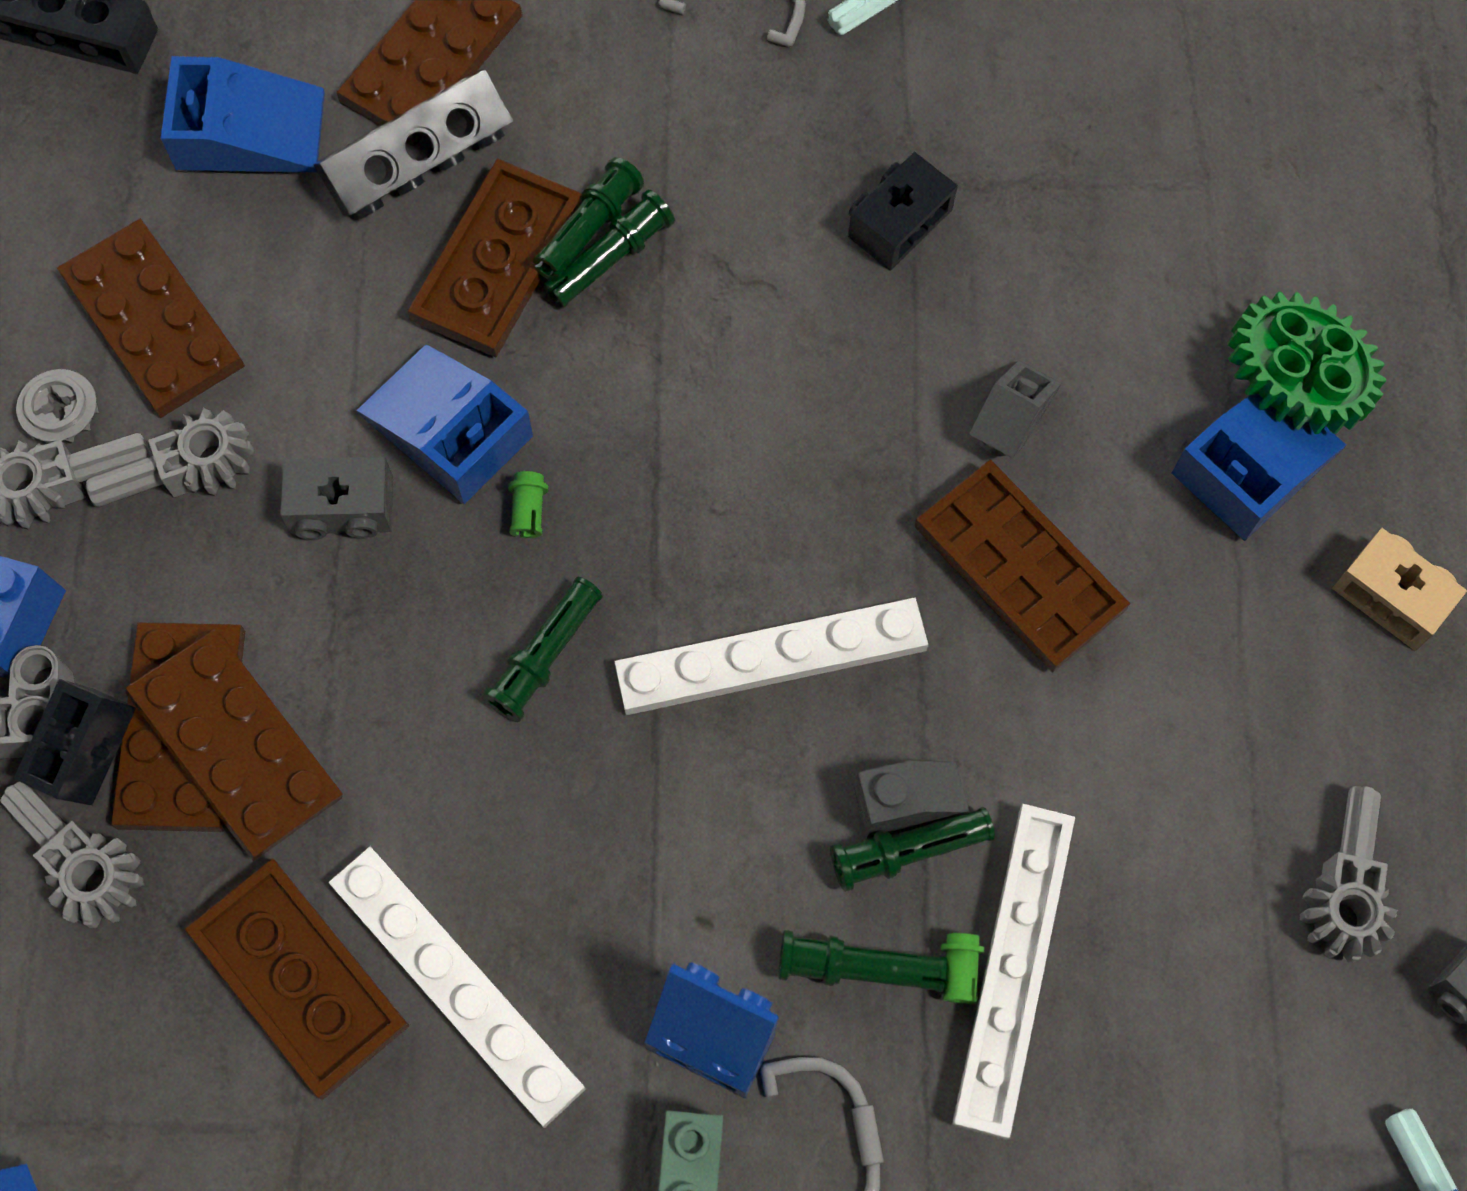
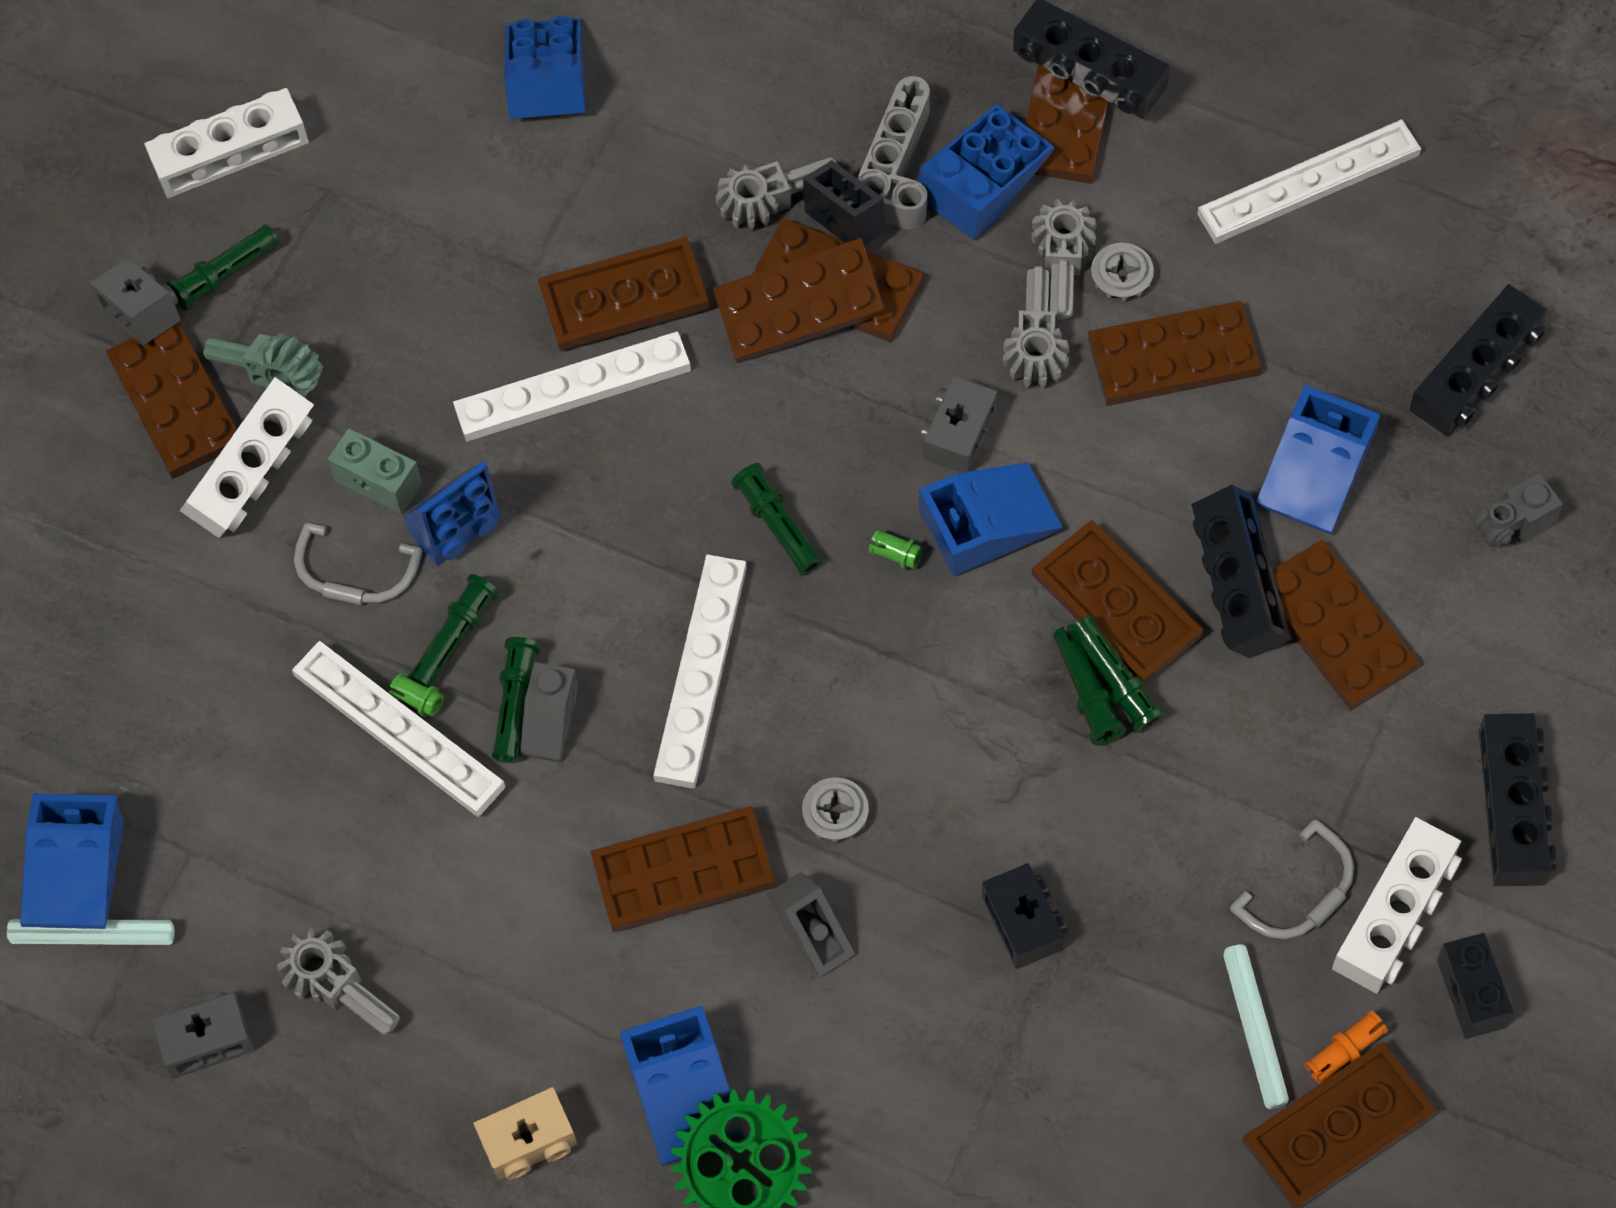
camera: 120 degrees right, 5 degrees down
none -> light grey gear [802,777,869,843]

